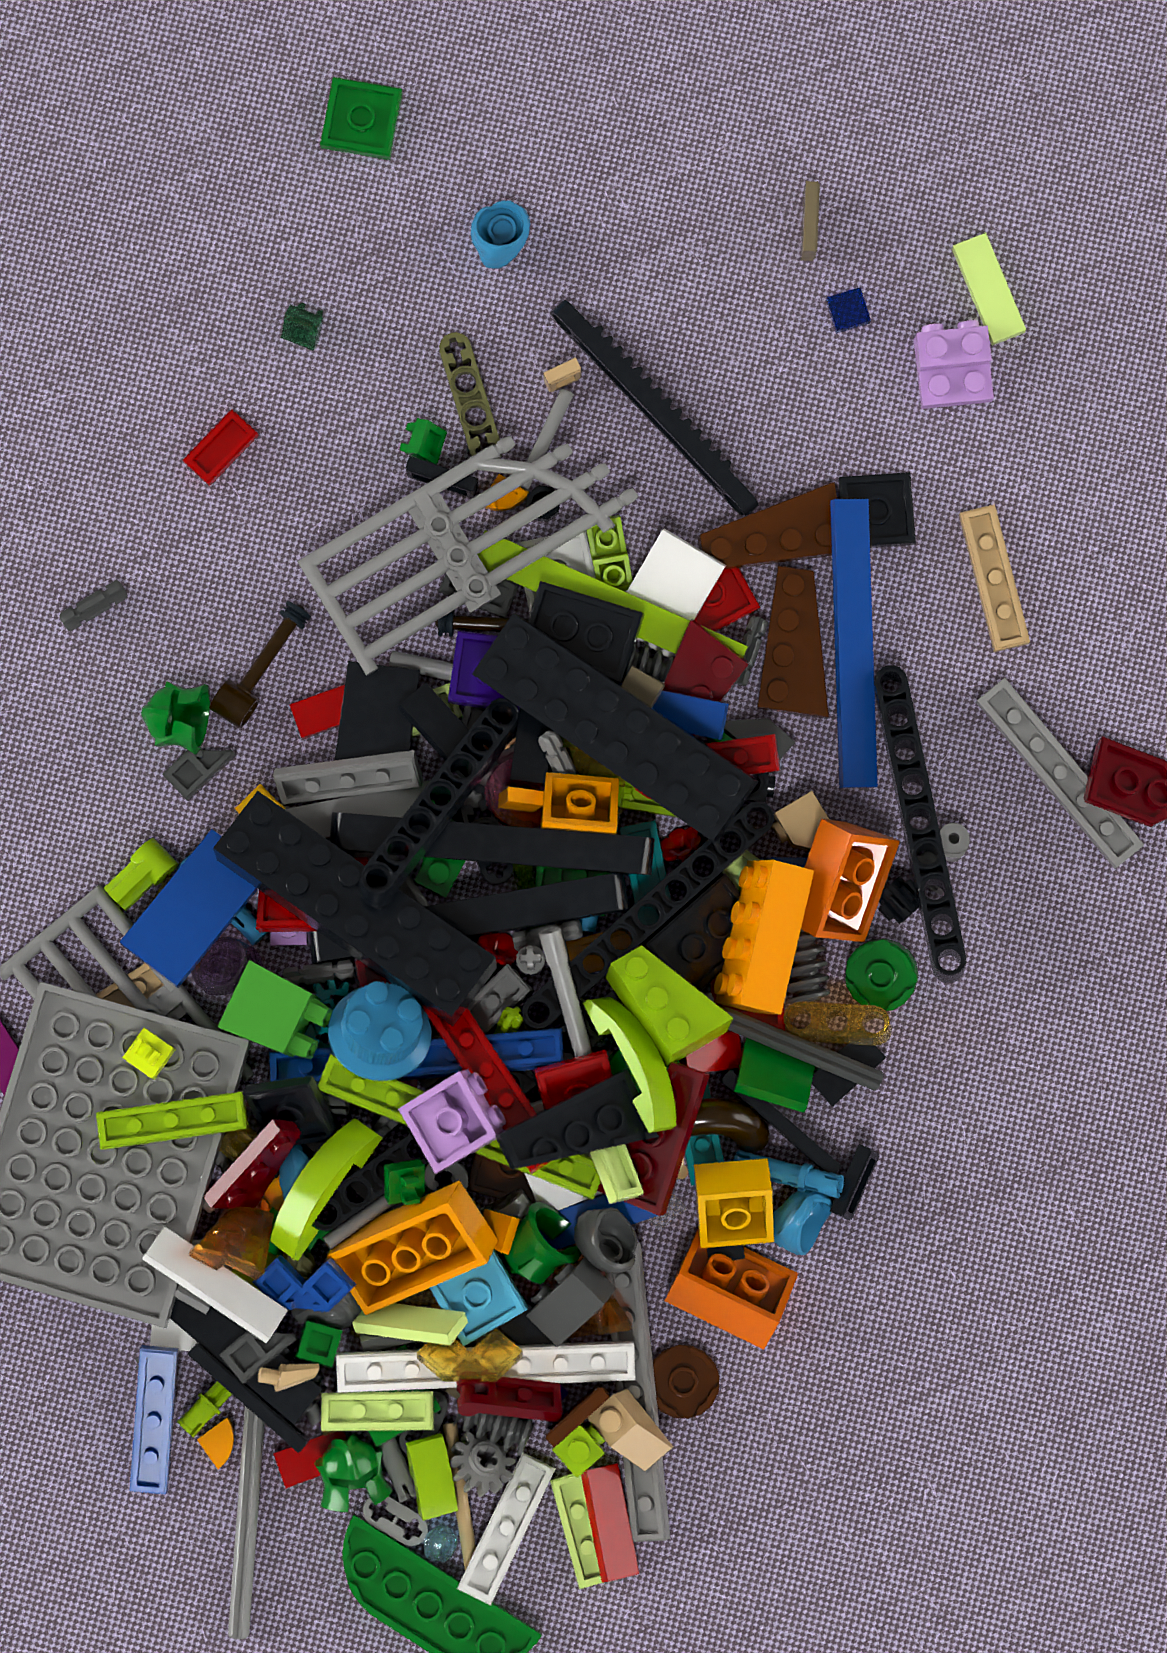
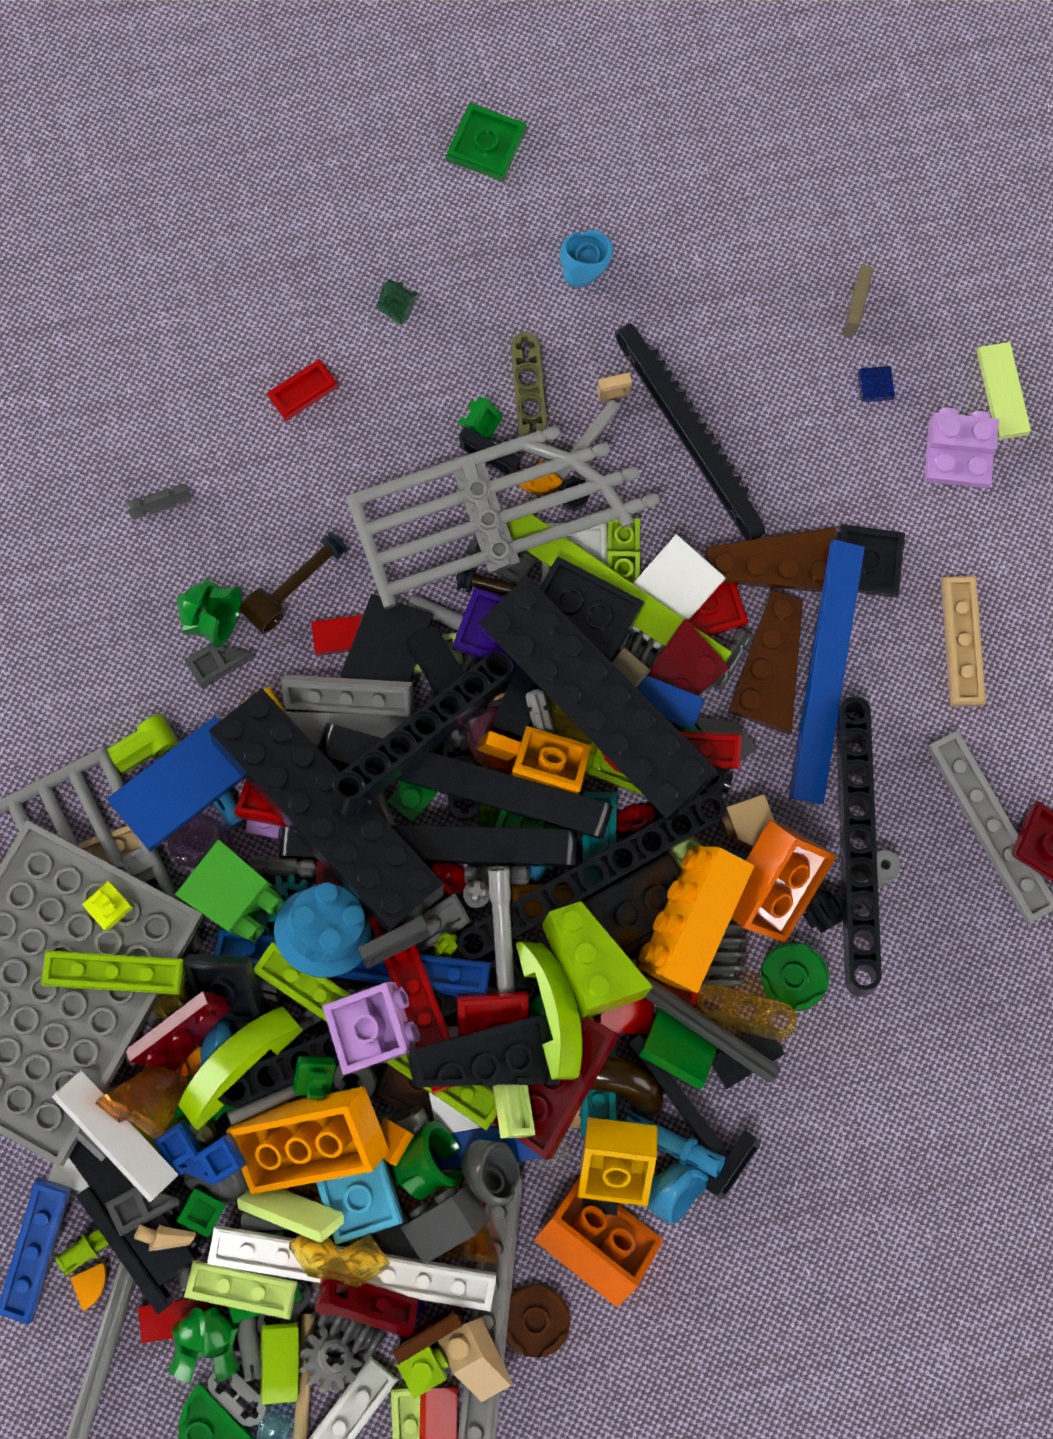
camera: 10 degrees right, 5 degrees down
none -> dark grey tile [358,916,429,969]

